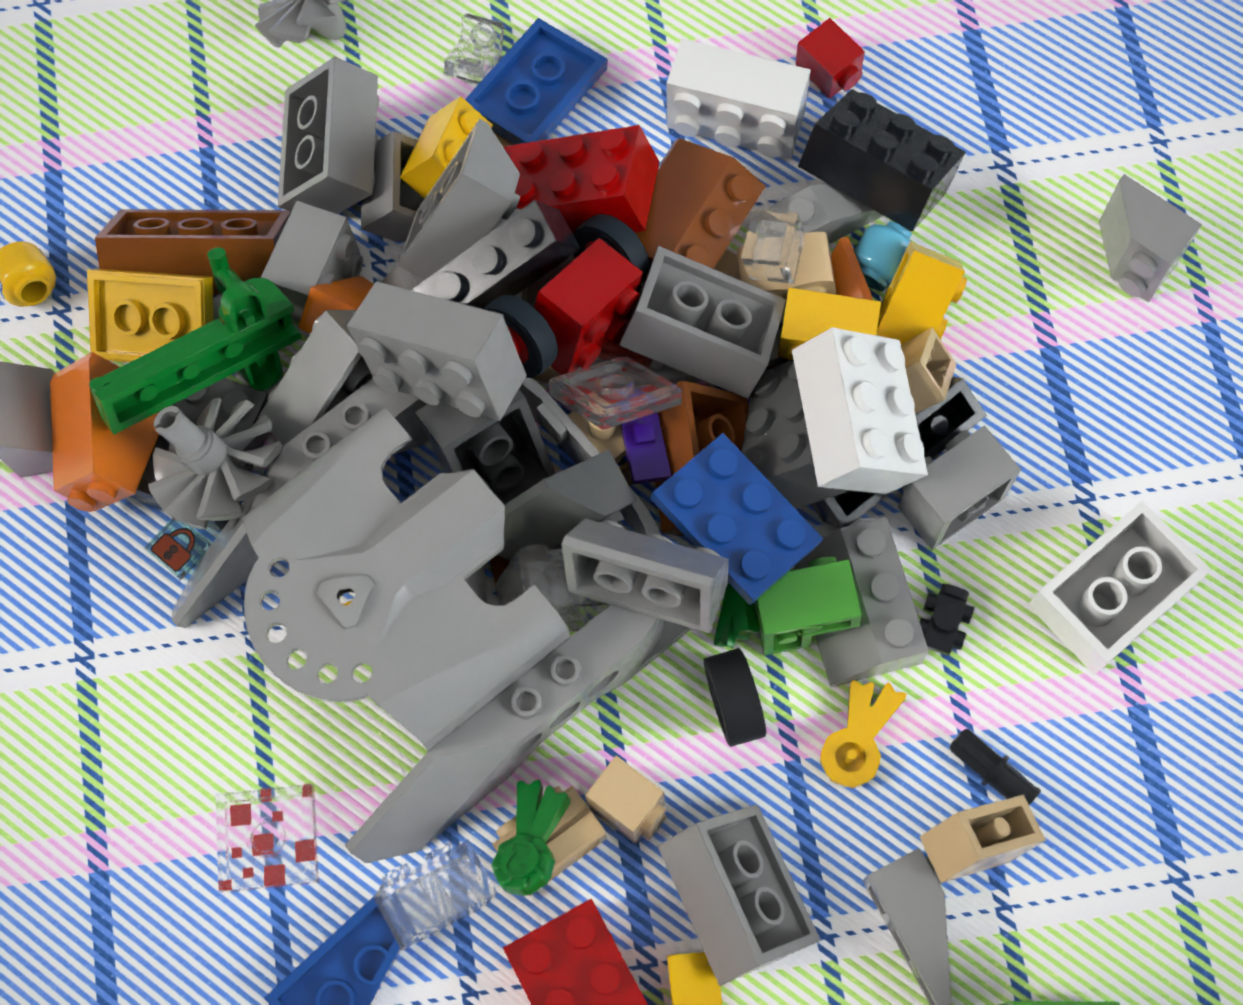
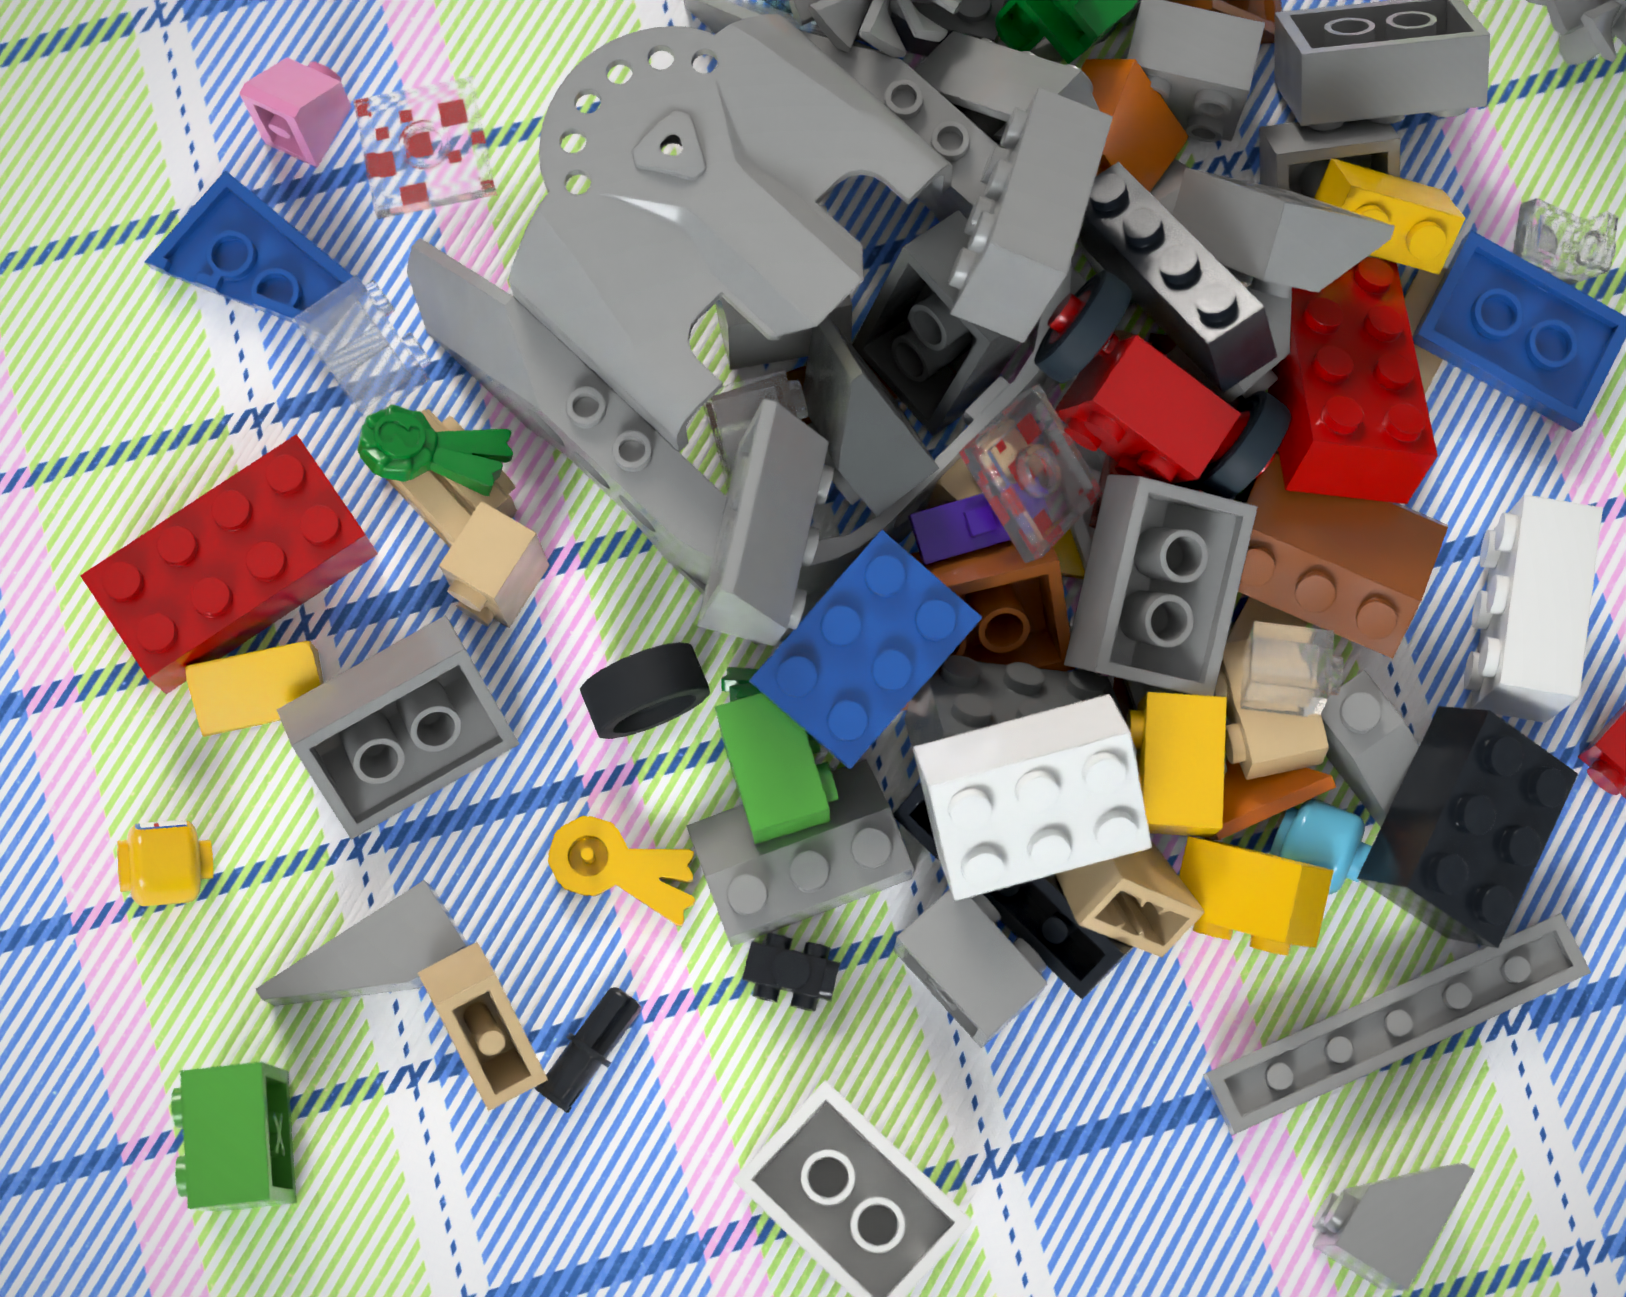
camera: 80 degrees right, 5 degrees up
none -> bright pink slope [239,57,352,168]
none -> light grey plate [1203,913,1591,1136]

